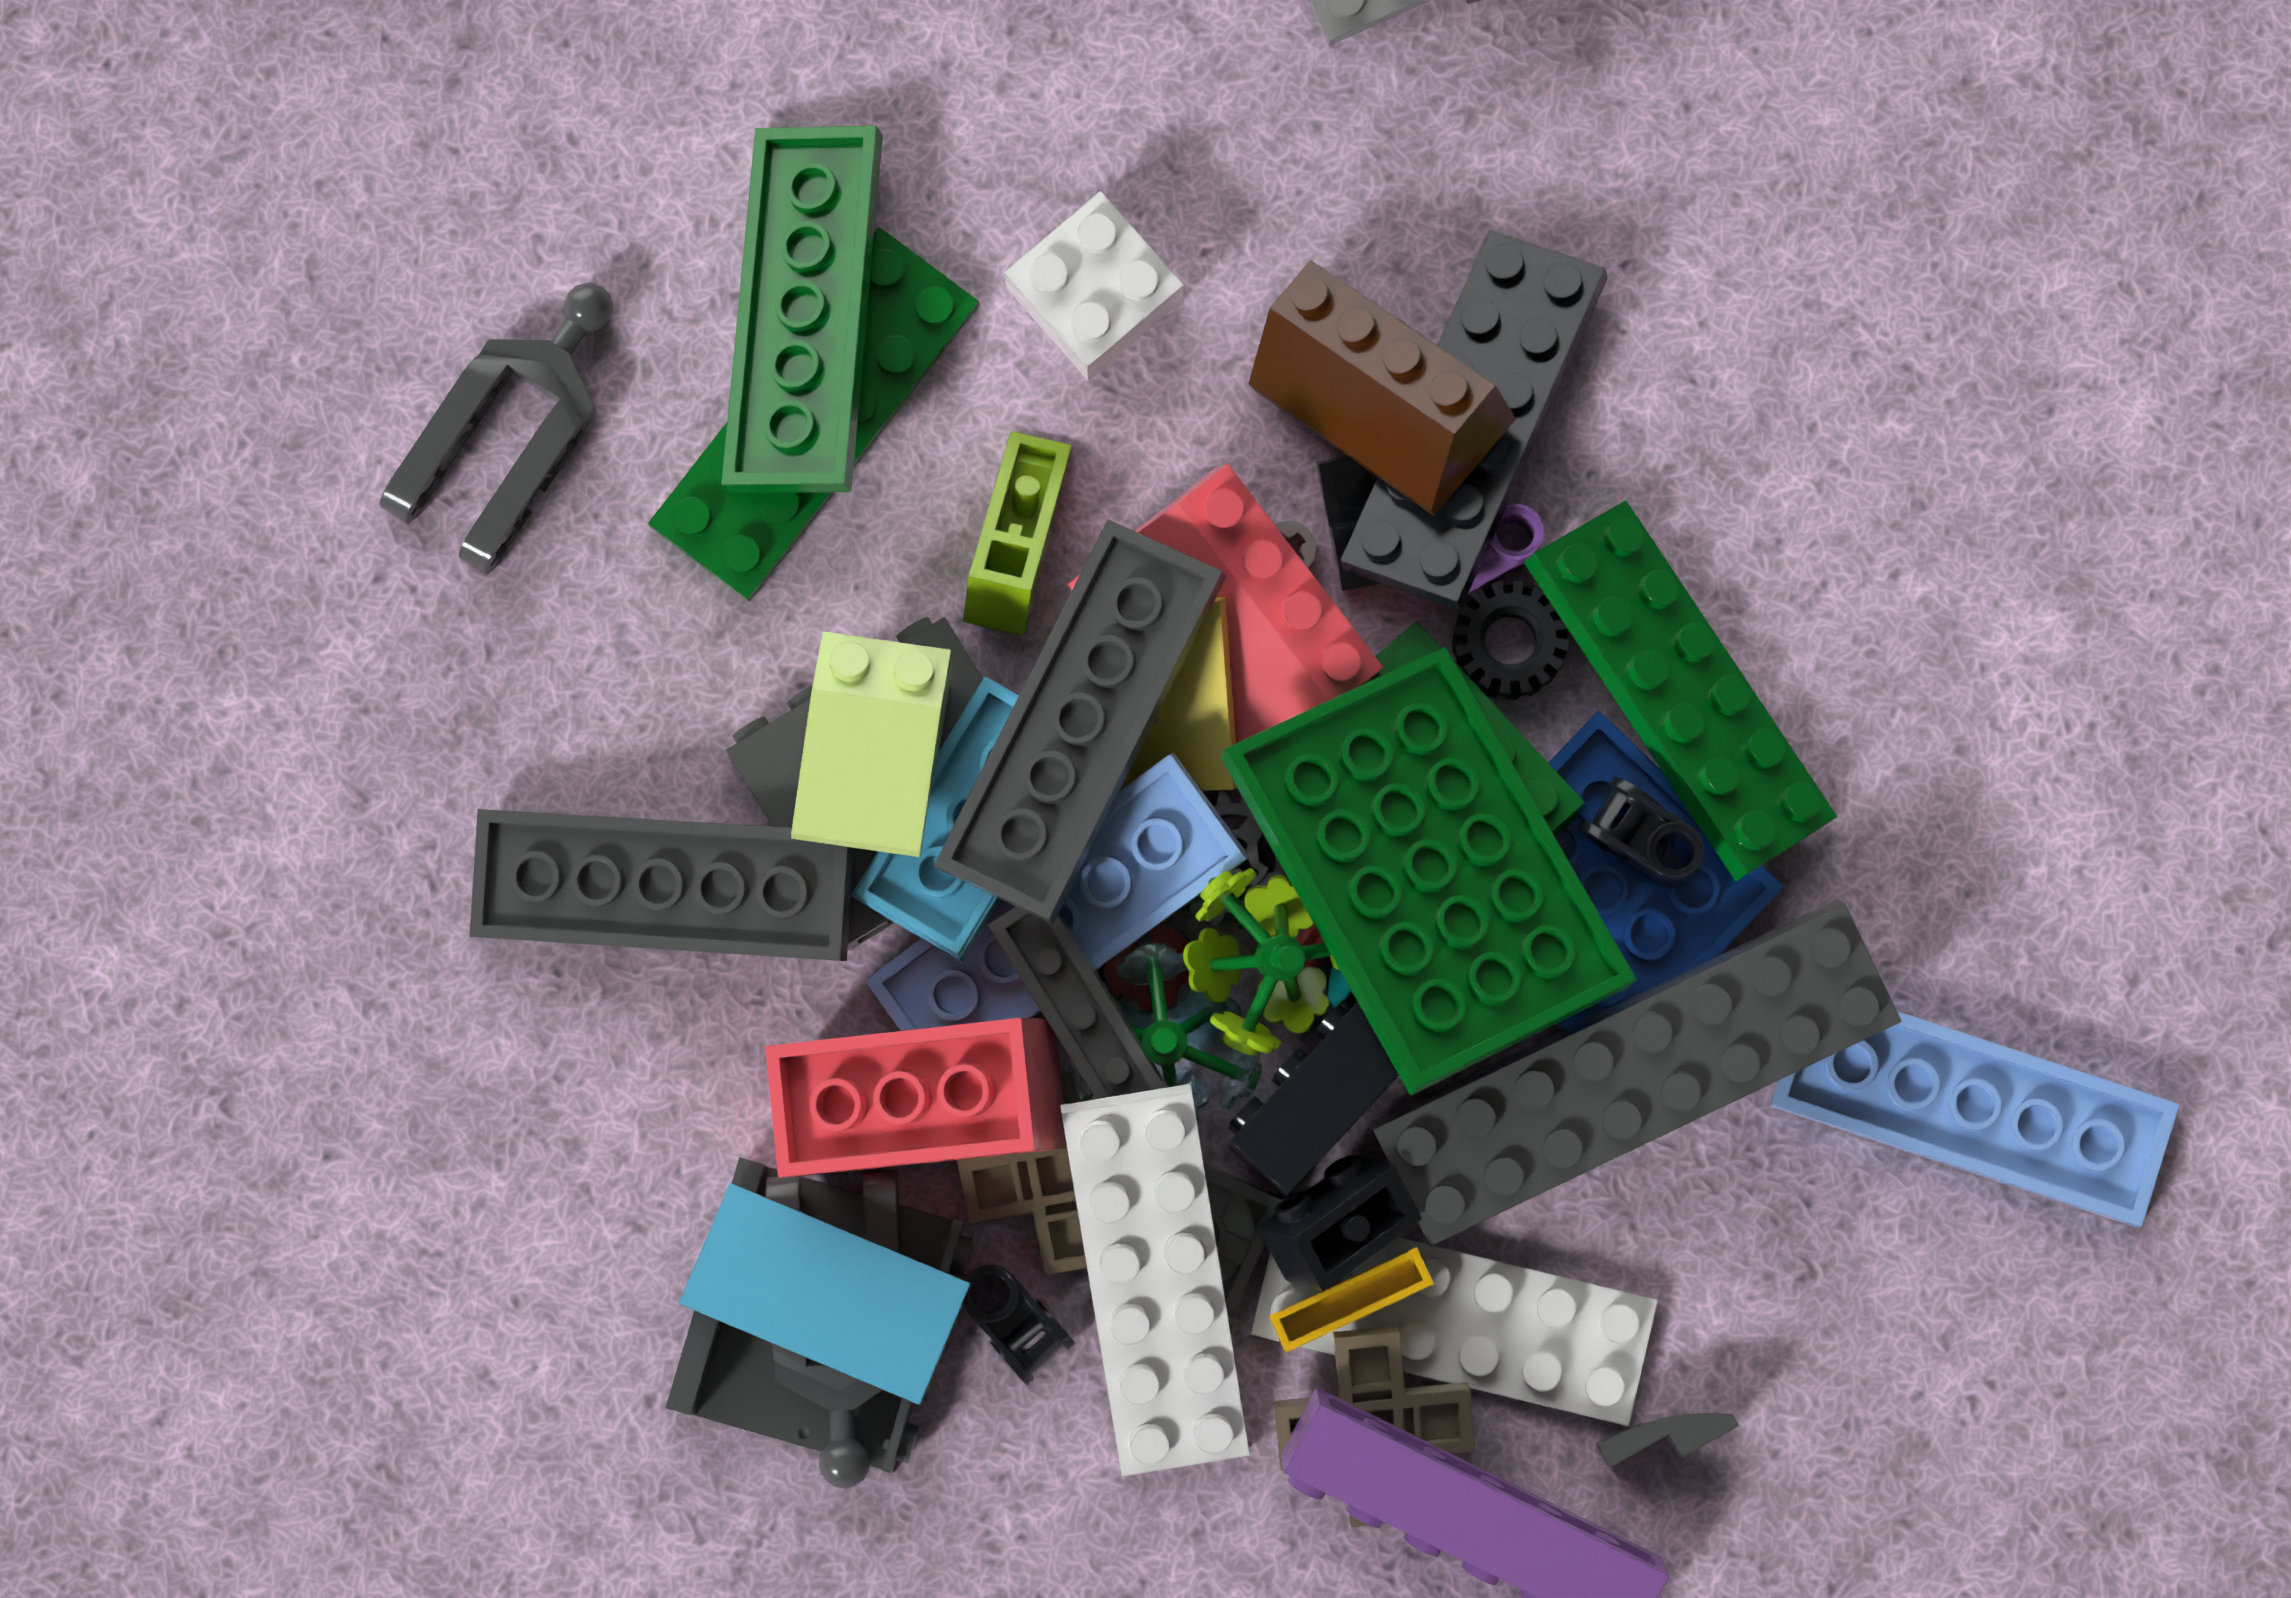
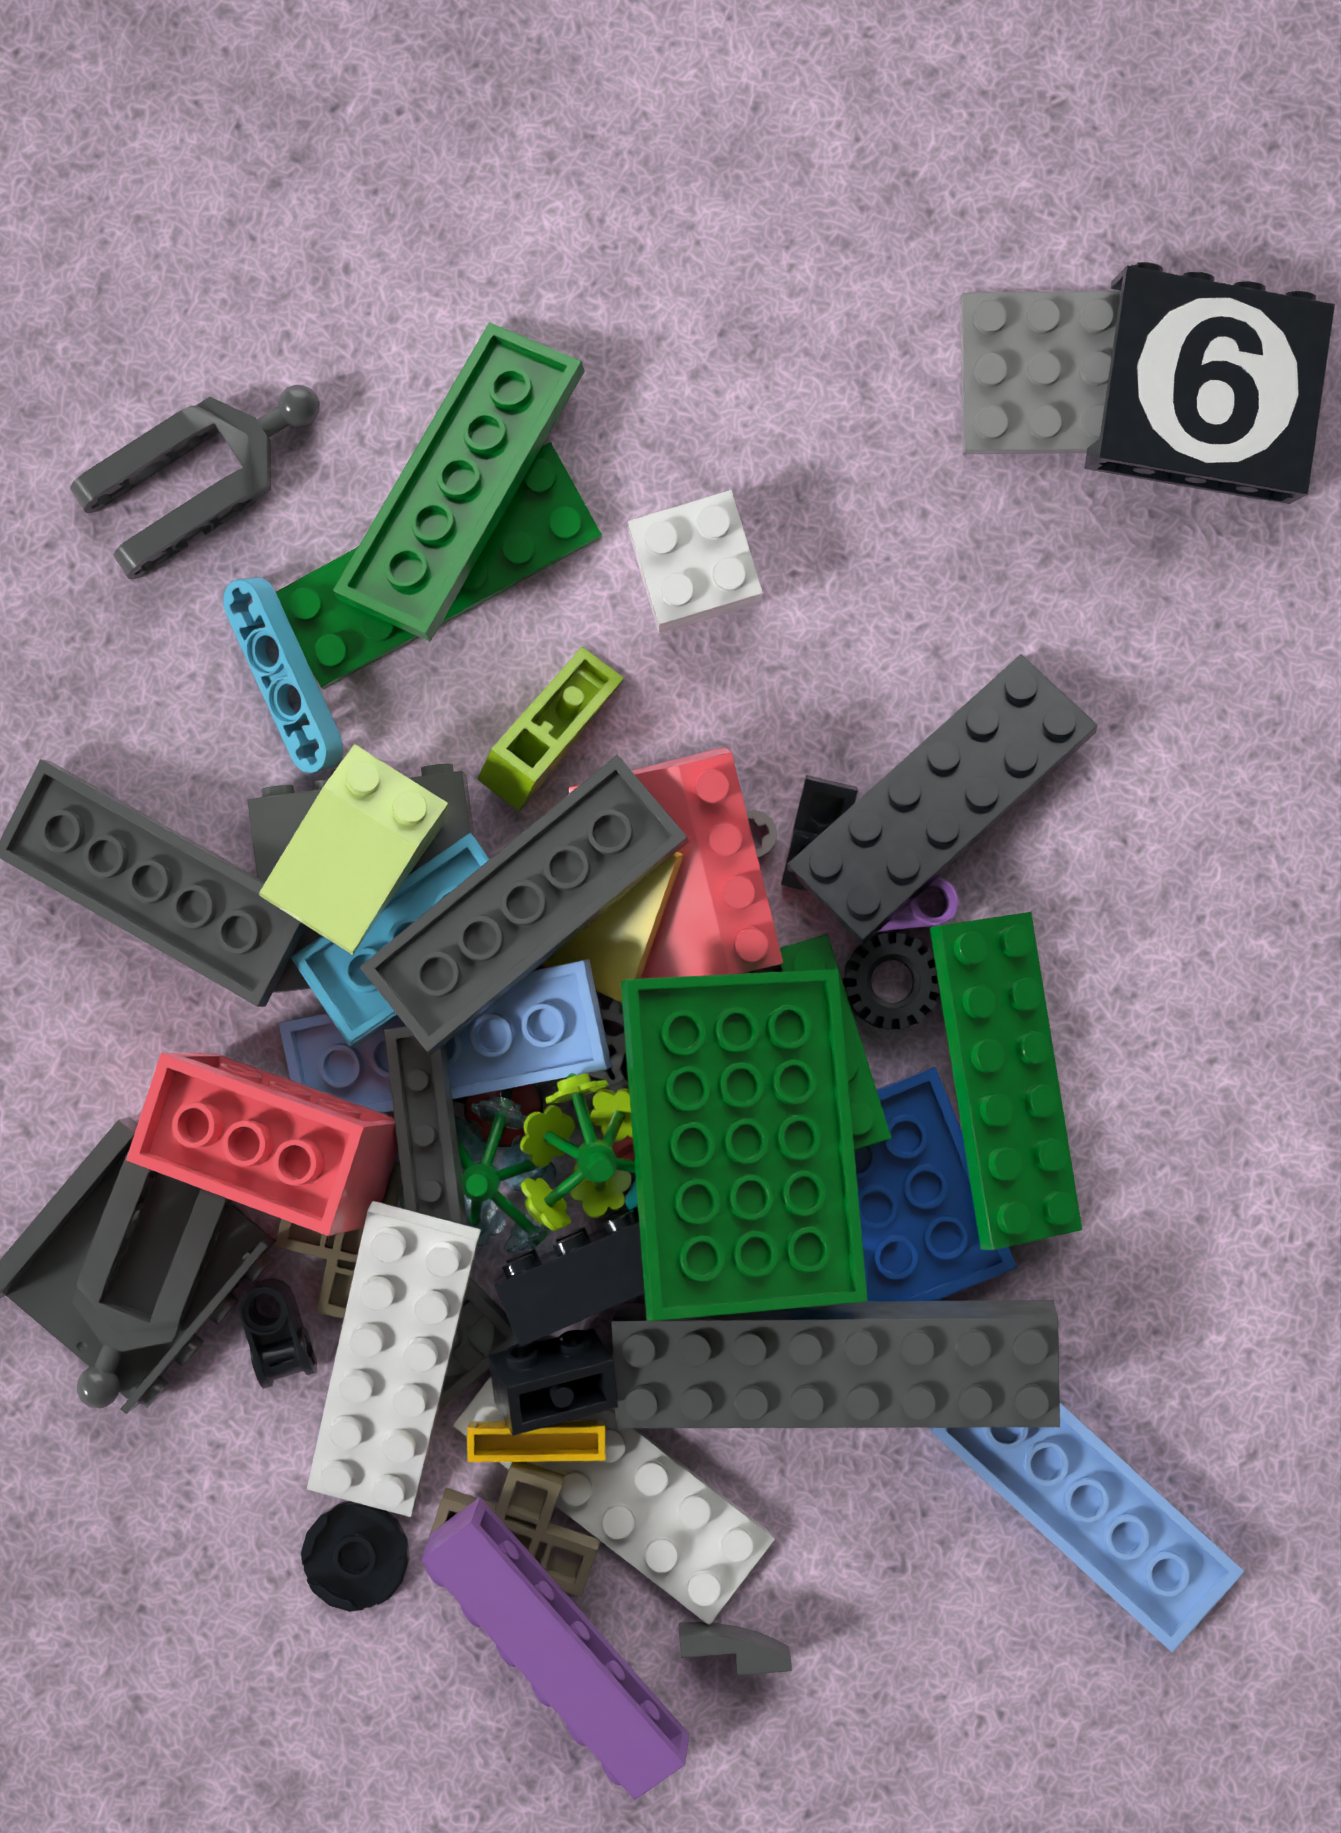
camera: 25 degrees right, 5 degrees up
medium azure tile [678,1183,971,1405] -> none
reddish brown slope [1248,260,1516,516] -> none
black piece [1578,776,1704,887] -> none
none -> medium azure beam [223,577,343,773]
none -> black tile [301,1501,410,1612]

